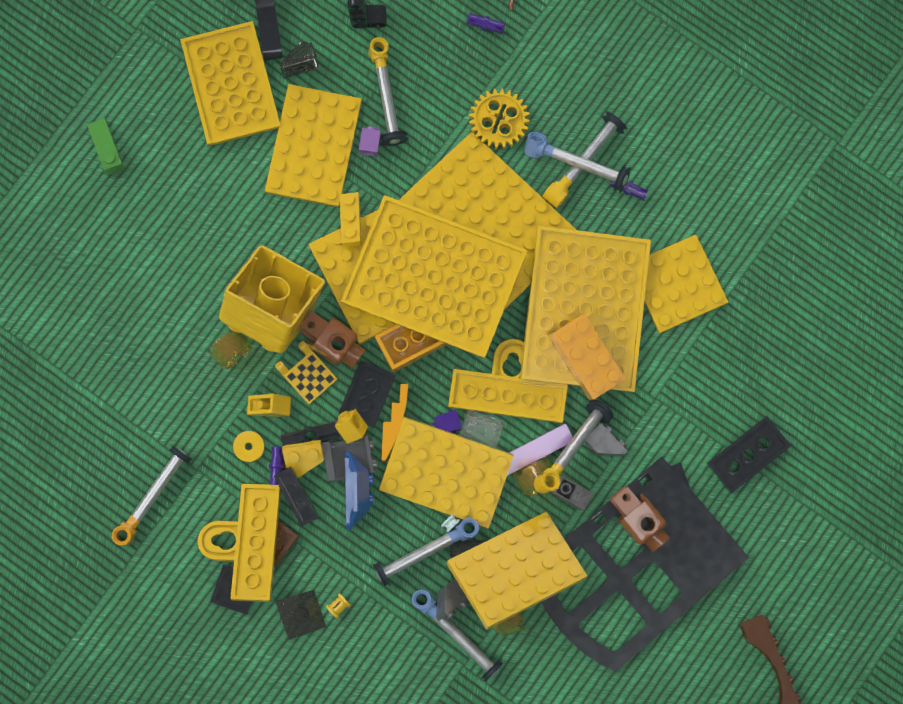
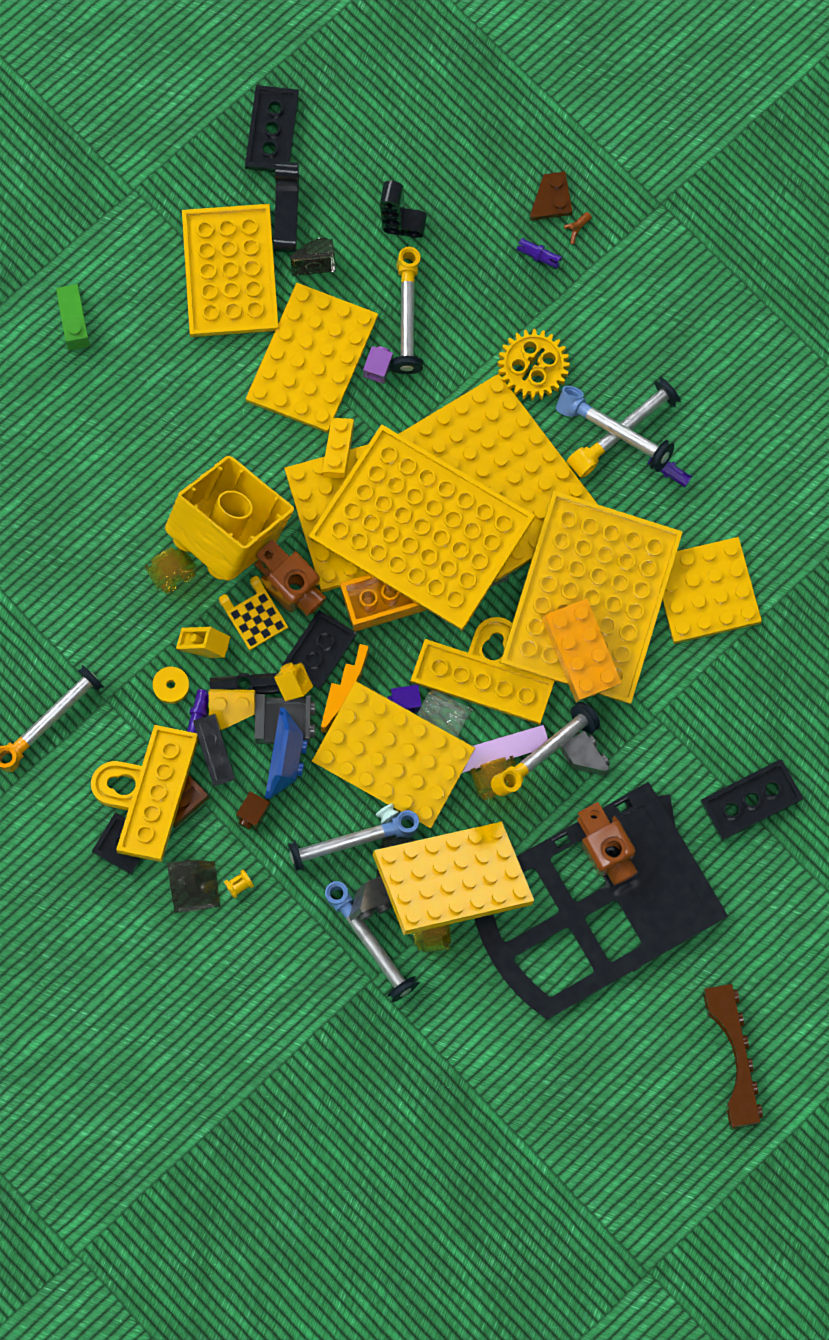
camera: 15 degrees right, 5 degrees down
flat silver slope [551,475,593,510] -> none
none -> reddish brown brick [236,791,271,830]

